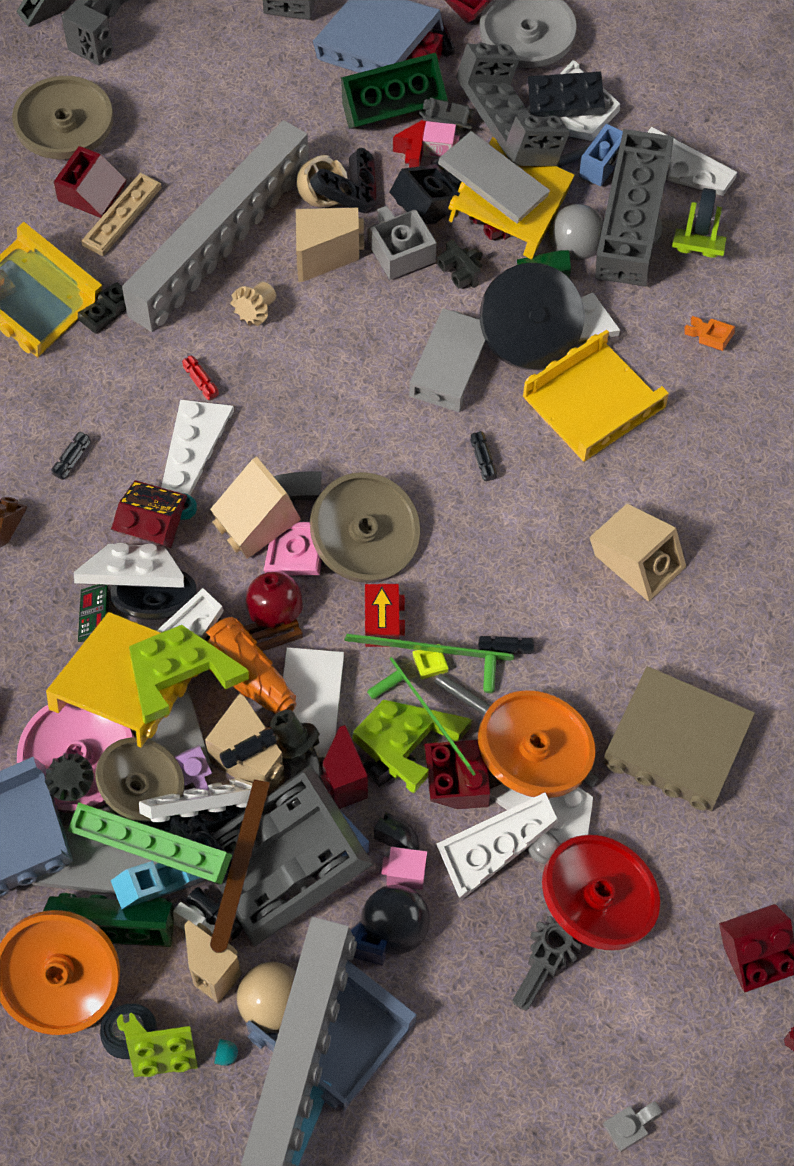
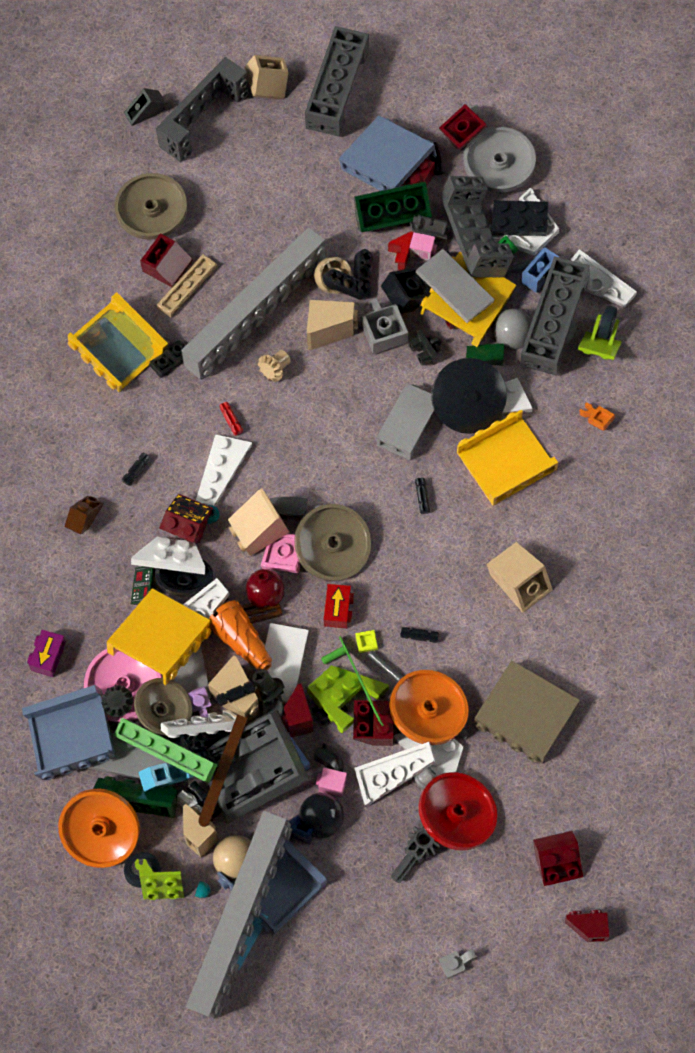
camera: 10 degrees right, 5 degrees up
lime wing [129,624,249,724] -> none
bright green piece [344,634,514,693] -> none

